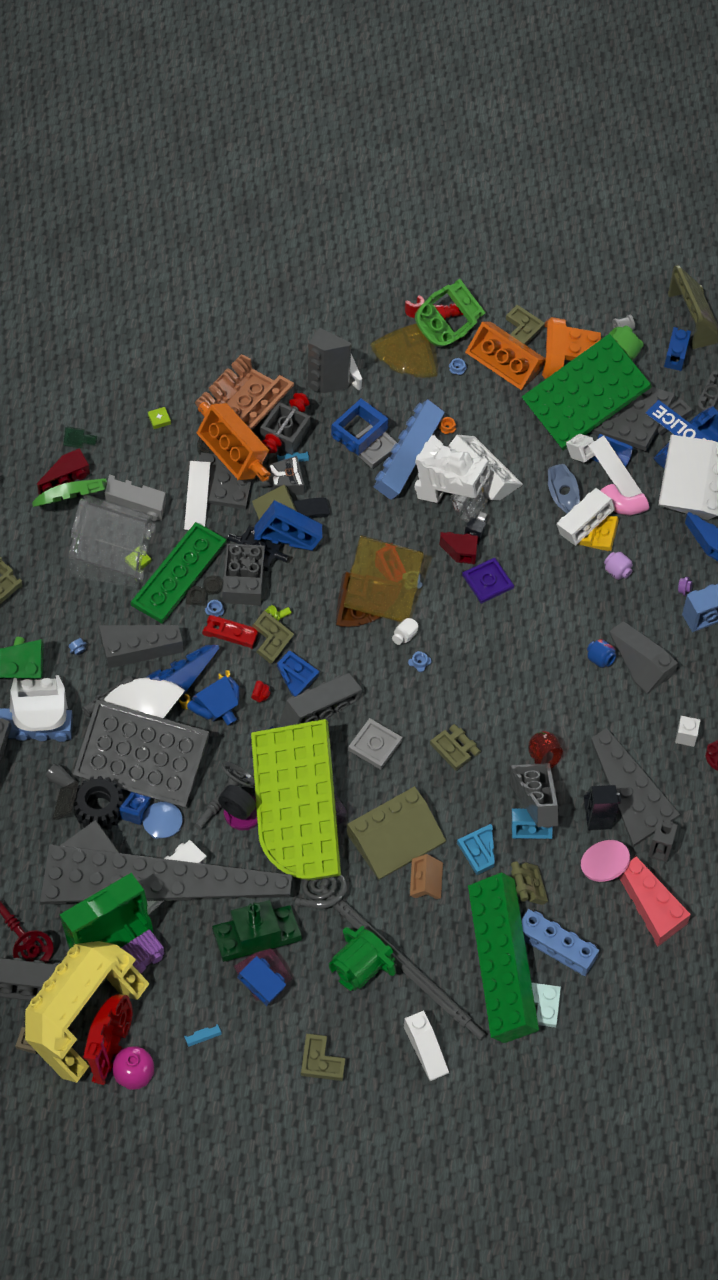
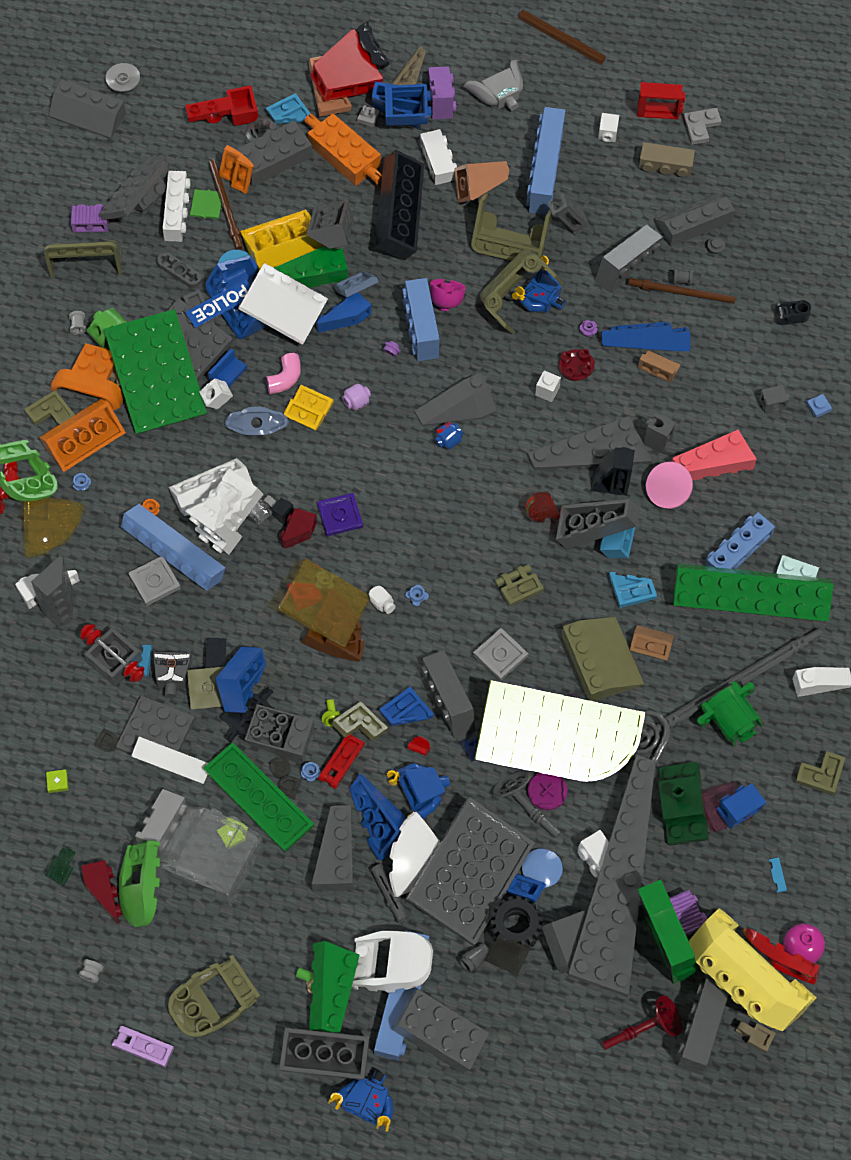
camera: 75 degrees left, 5 degrees up
medium blue plate [68,638,87,655] -> none
nougat slope [195,354,294,430] -> none
orange brick [197,402,271,482] -> none
black tyre [218,785,256,820] -> none
blue window [331,399,388,456] -> none
olive plate [511,861,548,905] -> none
white brick [557,488,615,546] -> none
white sticker [588,436,642,497] -> none
blue brick [664,327,691,371] -> none

